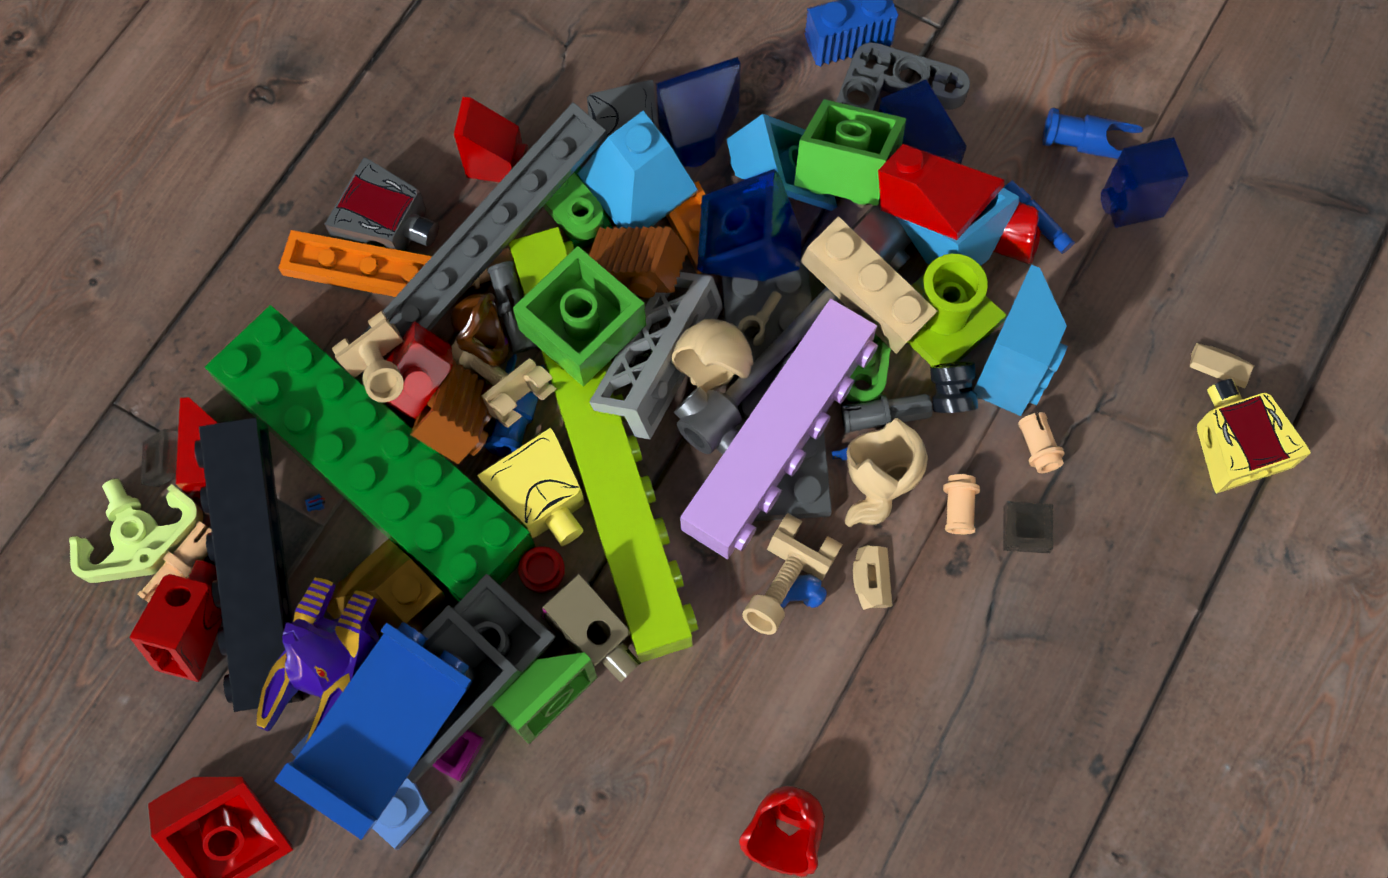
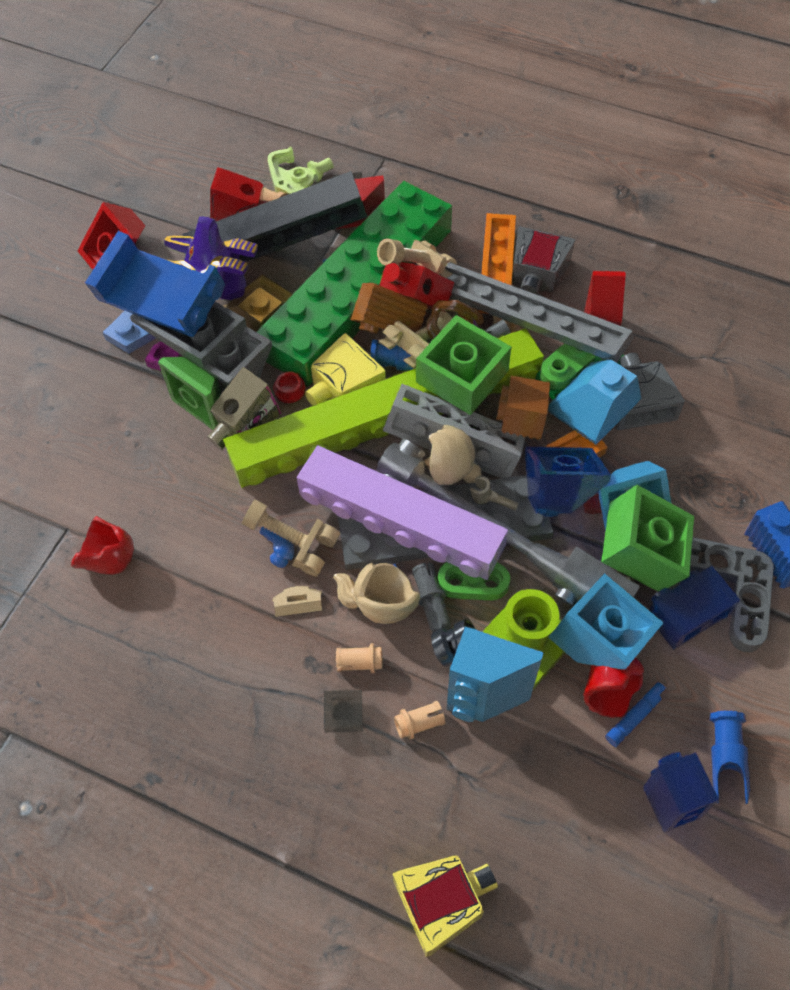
camera: 85 degrees right, 10 degrees down
clear blue slope [656,57,741,167] -> none
tan brick [801,216,937,354] -> none
red slope [878,144,1005,240] -> none
tan piece [1190,343,1255,389] -> none

